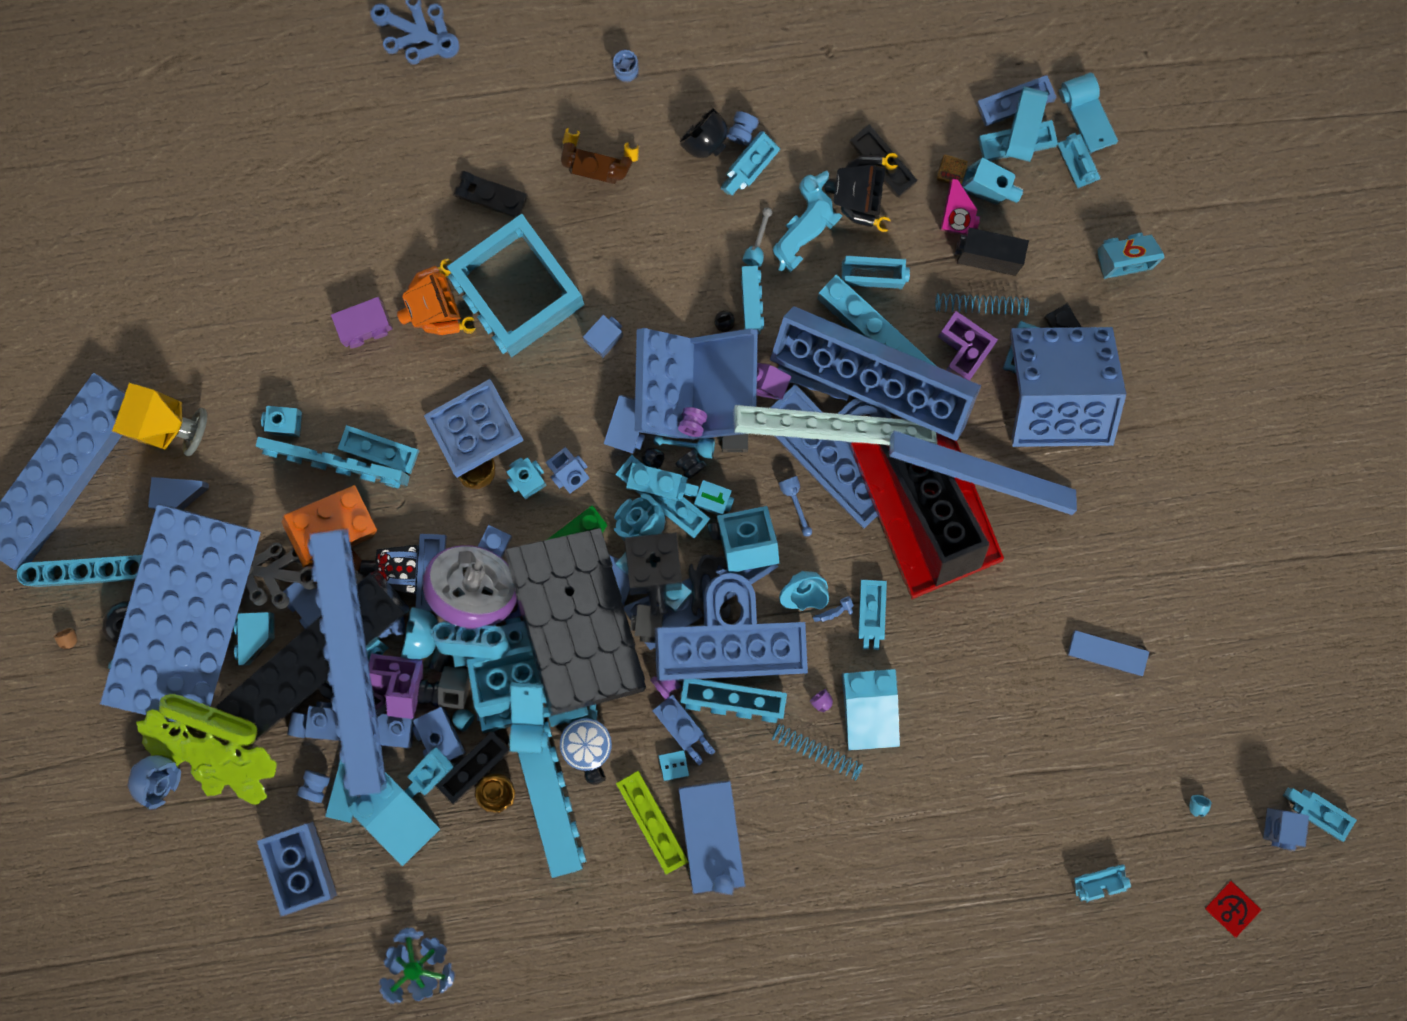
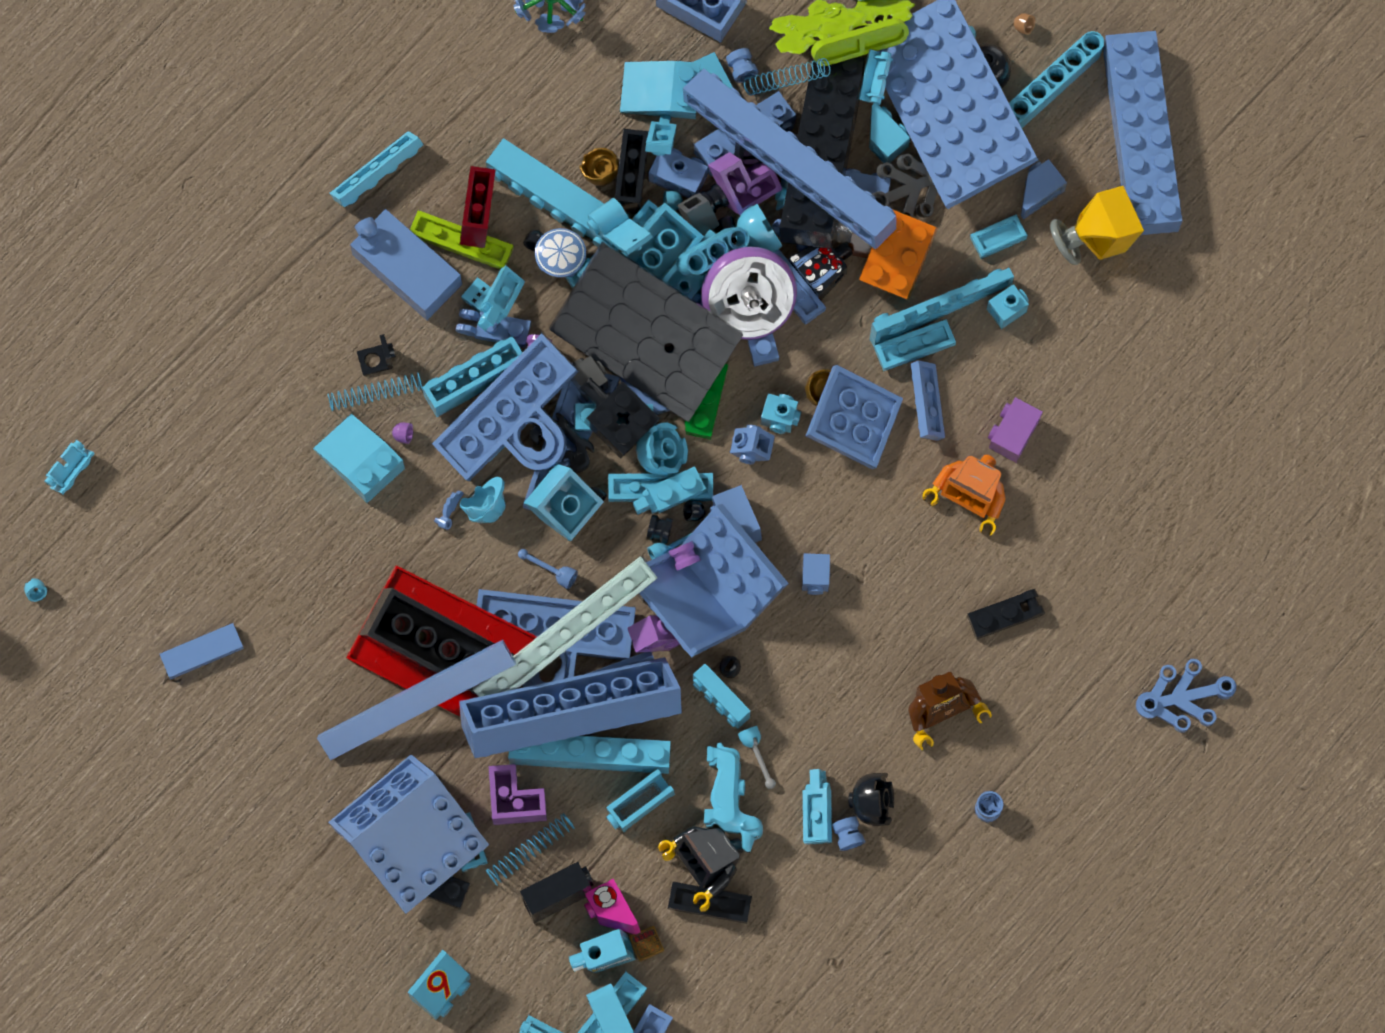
camera: 140 degrees right, 10 degrees down
medium blue hinge [287,712,308,738] -> none
medium azure window [447,214,584,358] -> none
medium azure brick [694,480,735,515] -> none
medium azure hinge [858,580,887,650] -> none
none -> medium azure plate [330,131,423,207]
none -> black bracket [357,334,396,376]
none -> dark red brick [459,166,496,248]
none -> medium azure hinge [477,266,525,331]
none -> medium azure piece [744,58,830,96]
none -> medium azure hinge [858,49,893,105]
none -> medium blue plate [911,360,945,441]
none -> medium azure tile [970,214,1028,259]

